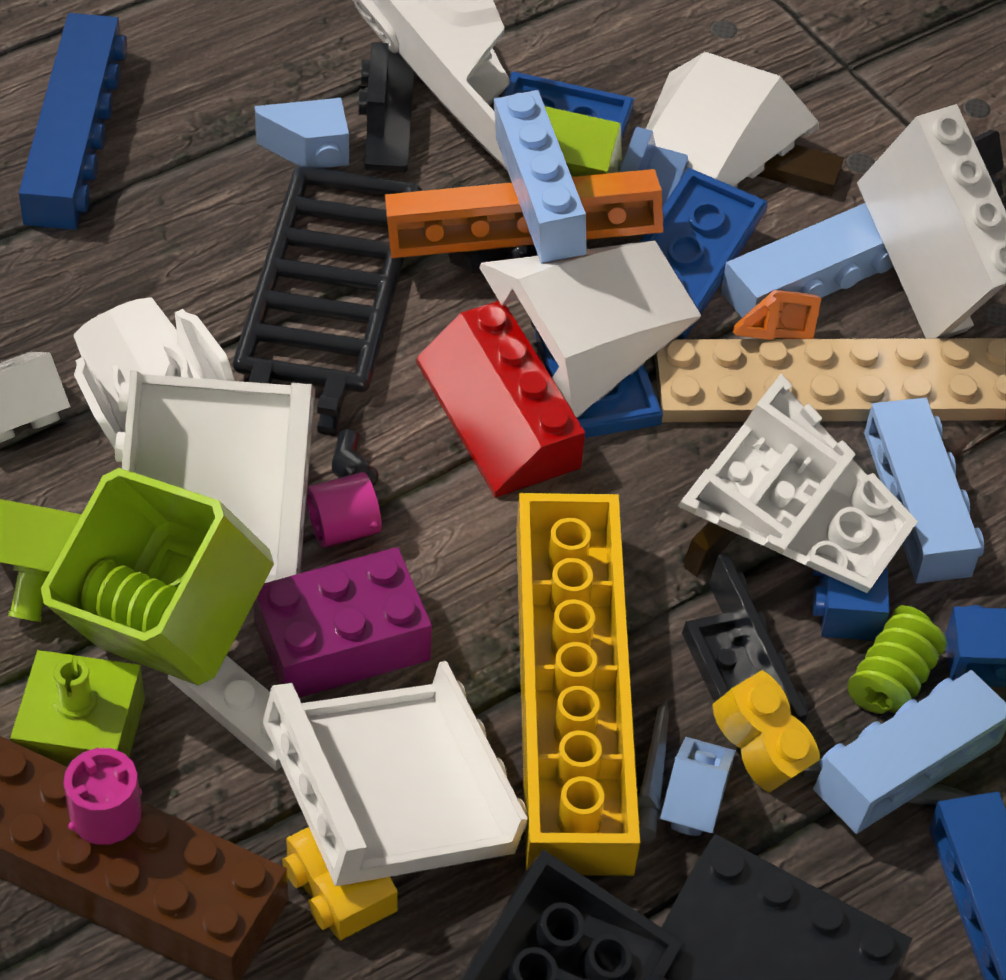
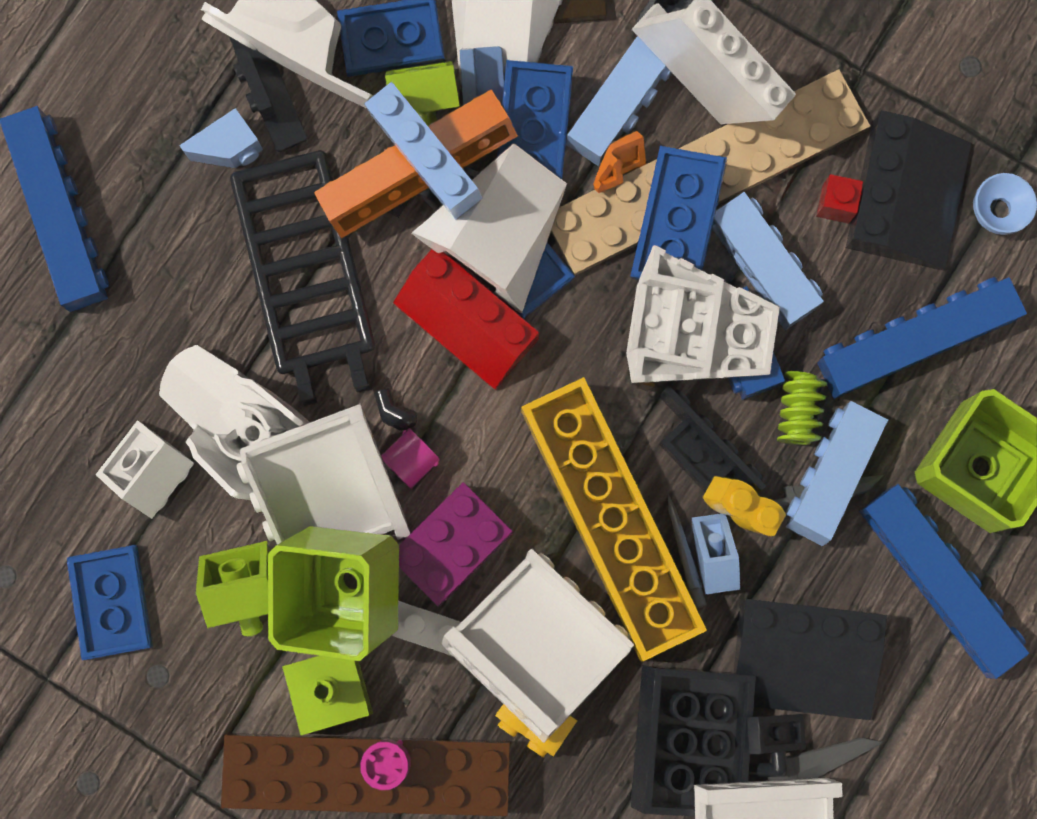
camera: 20 degrees left, 30 degrees up
lime piece [81,559,178,632] -> none
none -> blue tile [630,146,727,280]

